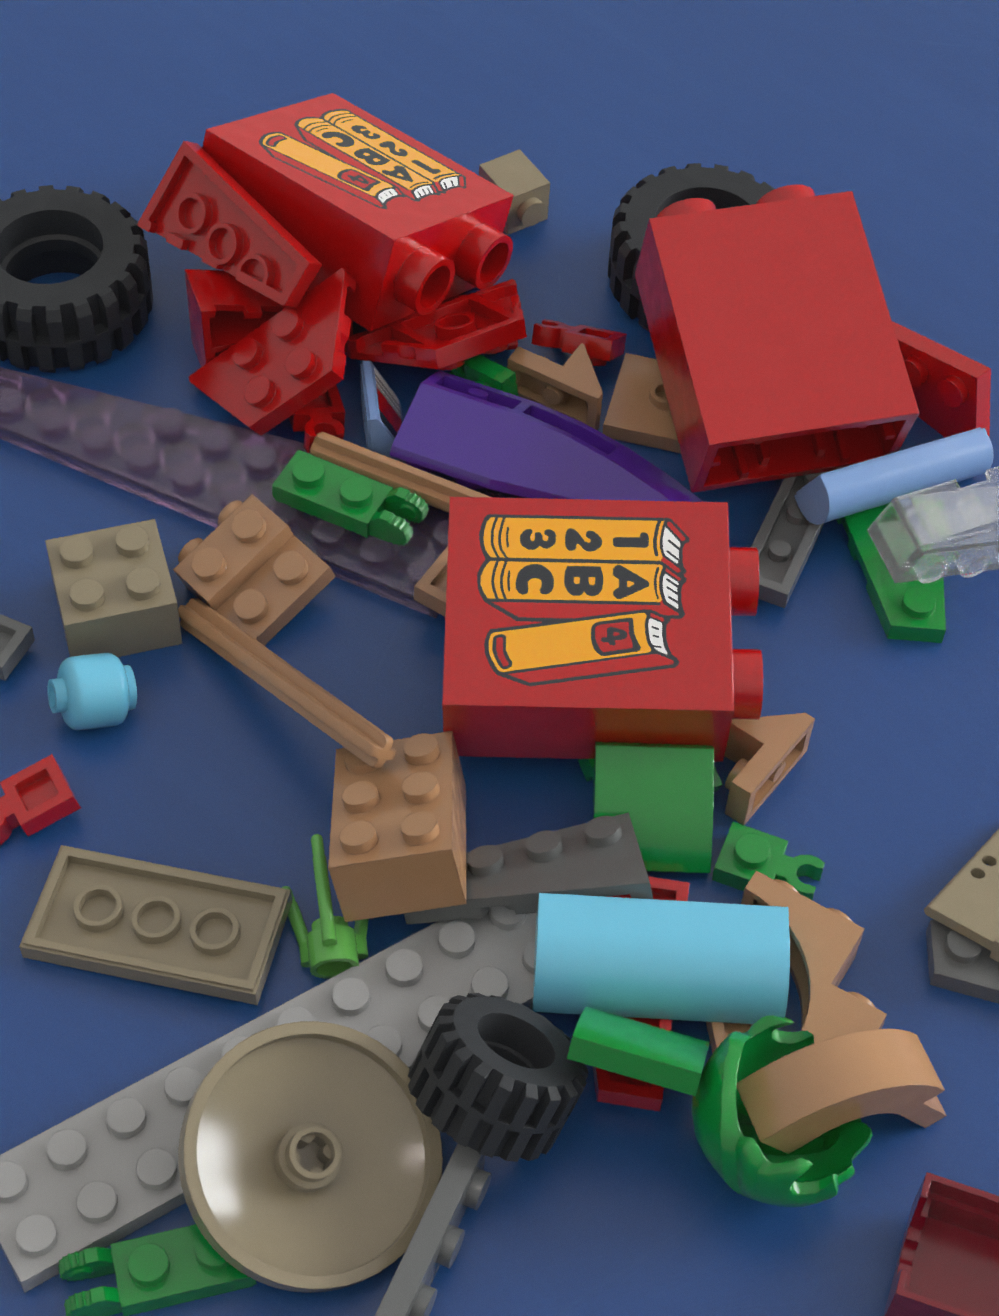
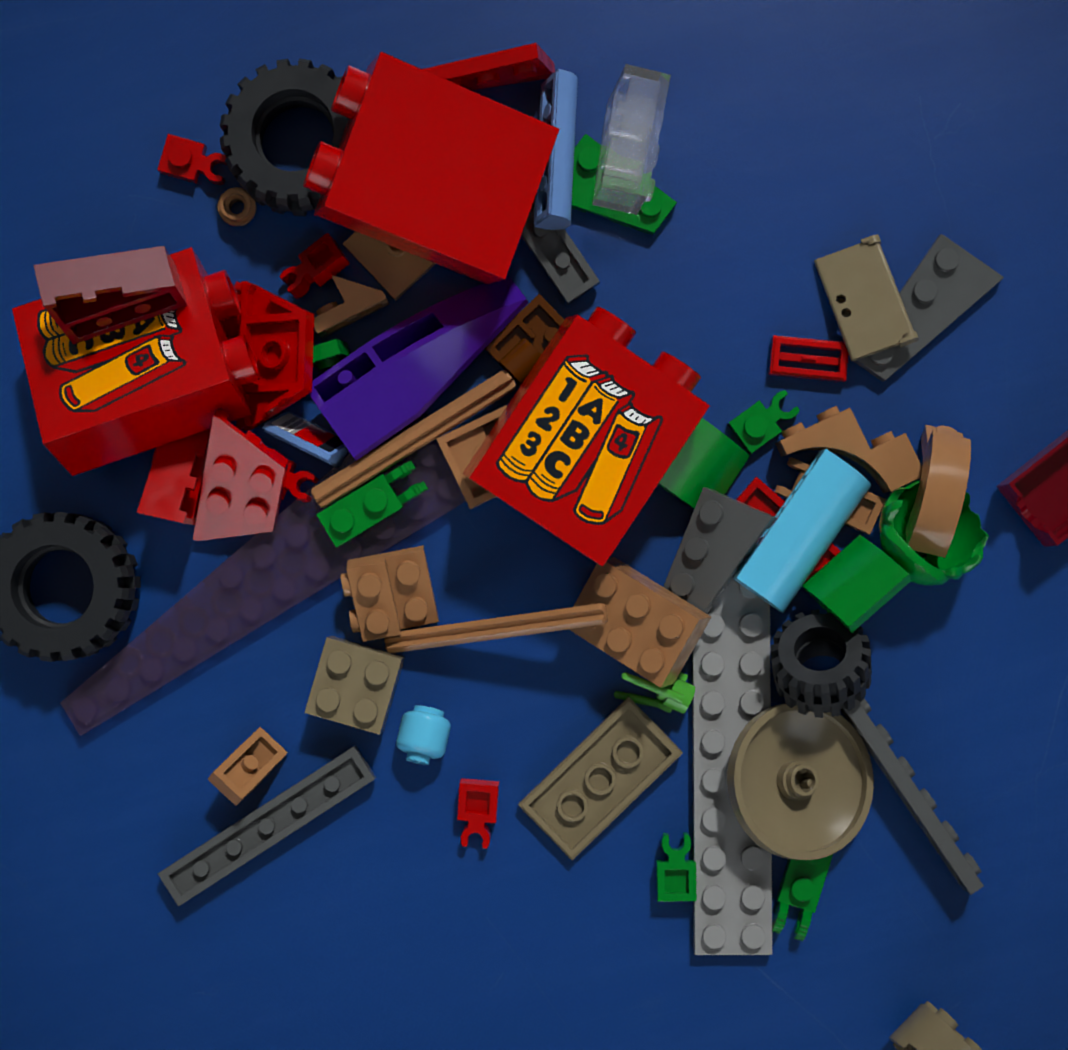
camera: 55 degrees left, 35 degrees up
red wing [137,141,322,307] -> none
dark tan brick [479,149,550,235] -> none
medium nougat slope [724,713,815,825] -> none
none -> dark red wedge [33,246,187,345]
none -> red plate [157,134,227,185]
none -> medium nougat plate [218,187,257,227]
none -> green plate [656,833,697,902]
none -> red tile [768,335,849,382]

